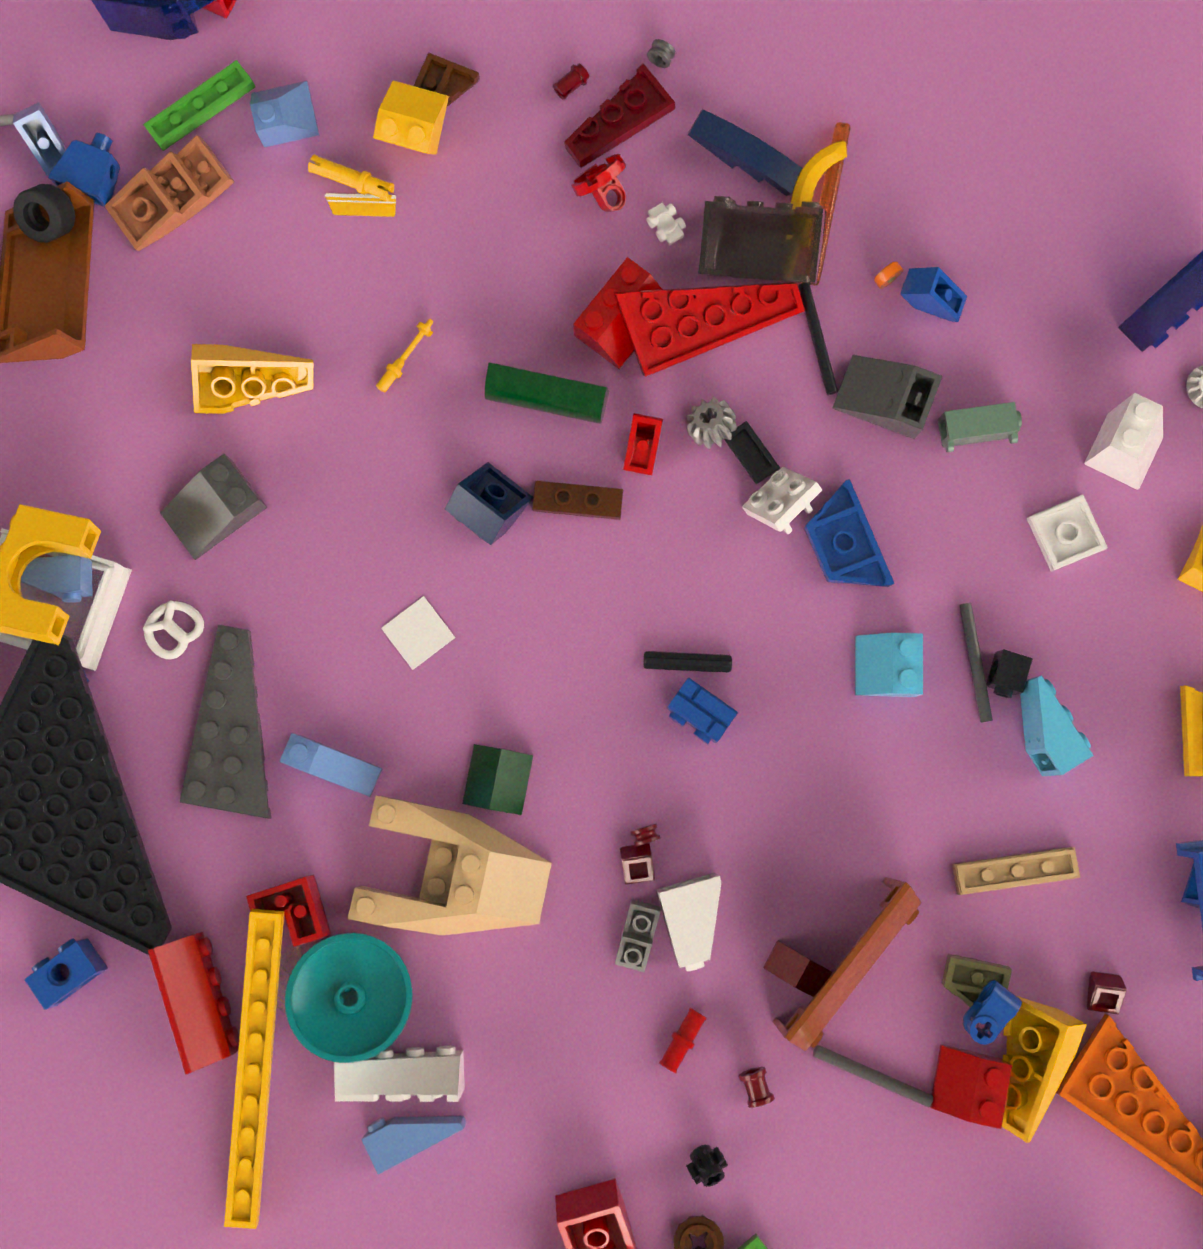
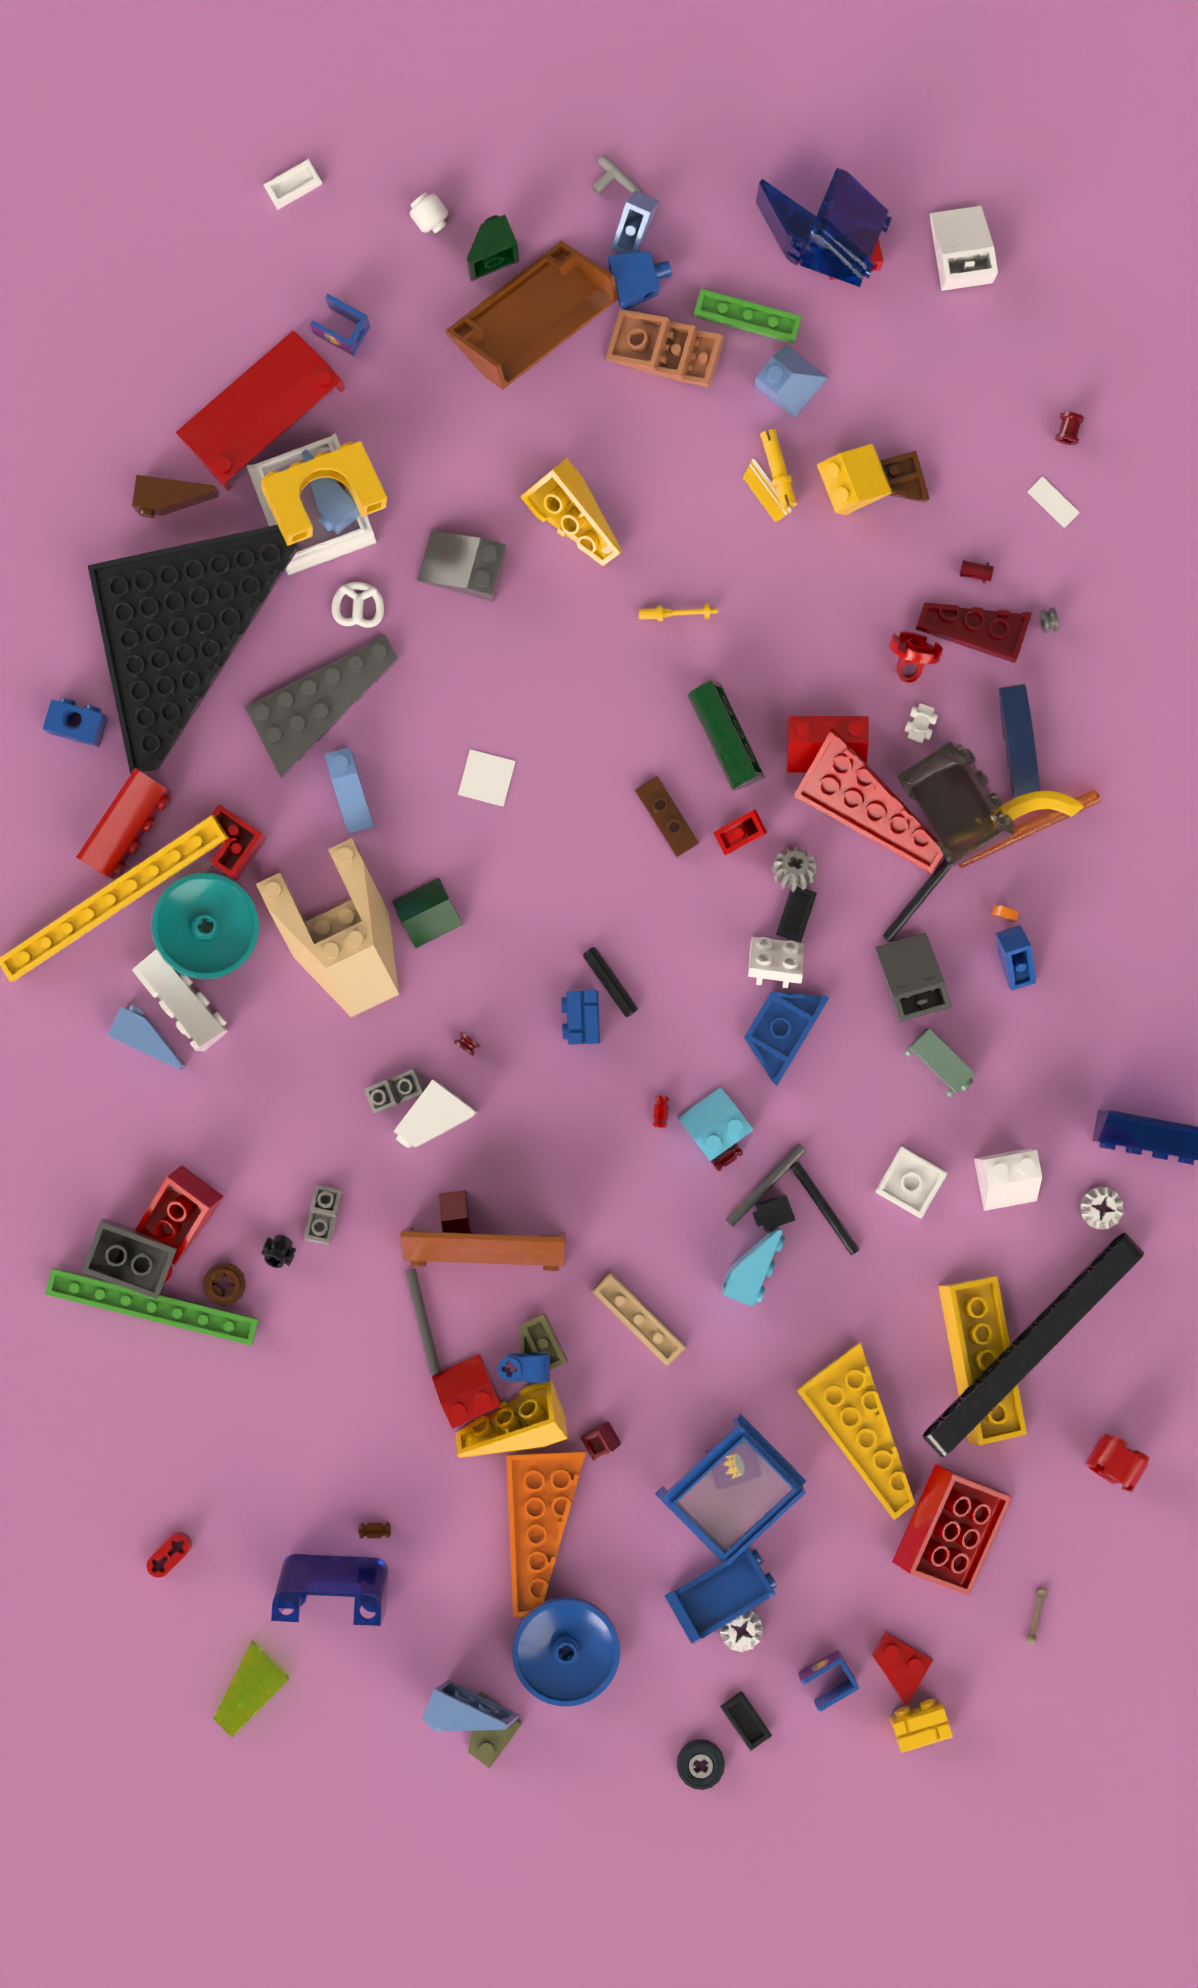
camera: 55 degrees right, 5 degrees up
black tyre [13,184,76,243] -> none
dark blue slope [445,462,534,545] -> none
dark red slope [620,843,655,885] -> none
red pin [659,1008,707,1074] -> none
dark red bush [738,1067,775,1108] -> none
none -> light grey slope [303,1185,342,1246]
none -> red piece [653,1095,669,1128]
none -> dark red piece [711,1143,743,1171]
none -> black bar [791,1162,860,1255]

